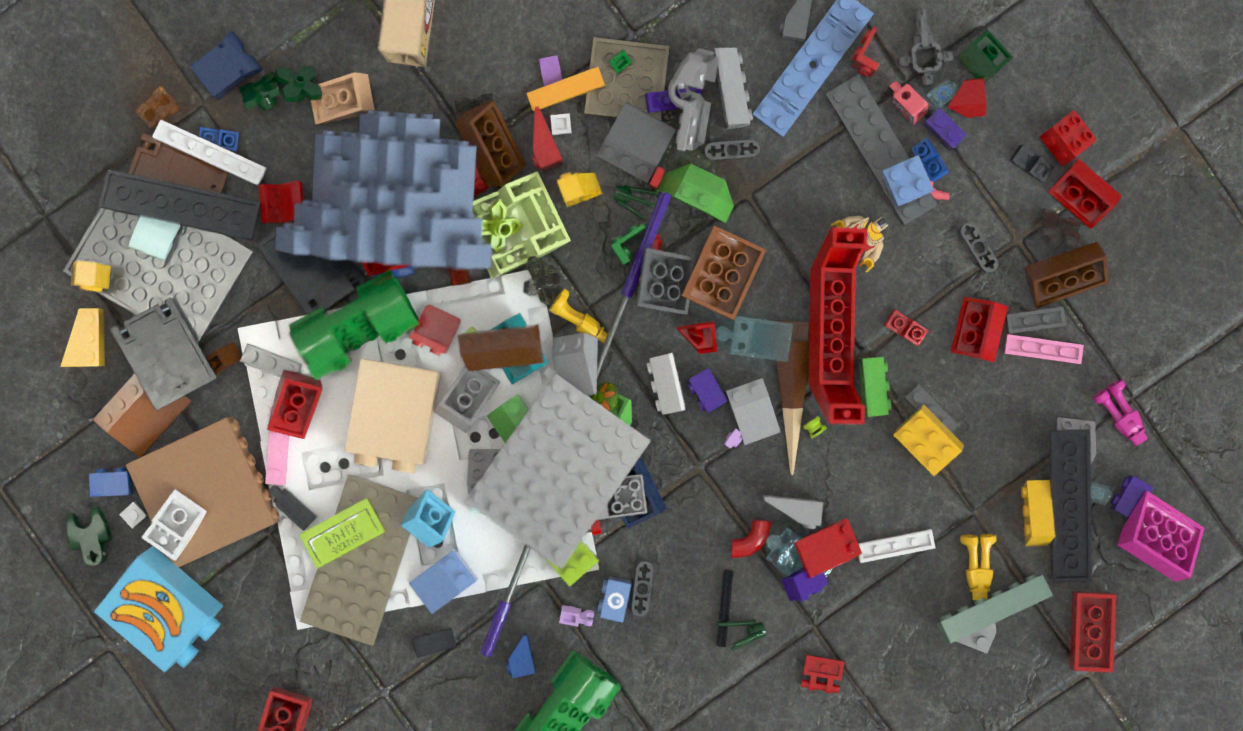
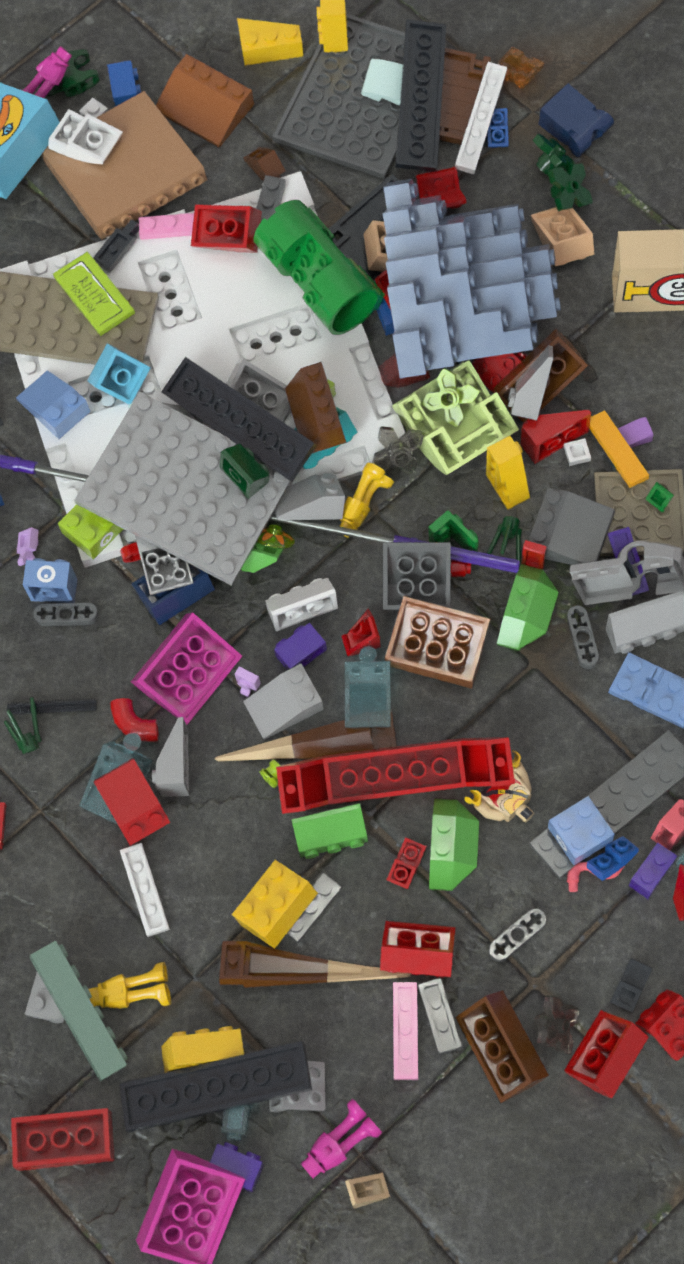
camera: 90 degrees right, 20 degrees down
door [110,297,217,412] -> none
tan brick [345,359,441,473] -> none
red bracket [409,304,461,356] -> none
dark purple brick [781,567,828,602] -> none
none -> dark pink piece [22,46,72,98]
none -> dark pink slope [131,613,242,725]
none -> black plate [161,357,317,482]
none -> dark green slope [219,444,270,499]
none -> reddish brown plate [219,941,410,988]
none -> tan slope [345,1173,390,1209]
none -> light nougat brick [364,220,388,272]
none -> bright green wedge [429,799,479,891]
none -> light grey slope [508,345,553,420]

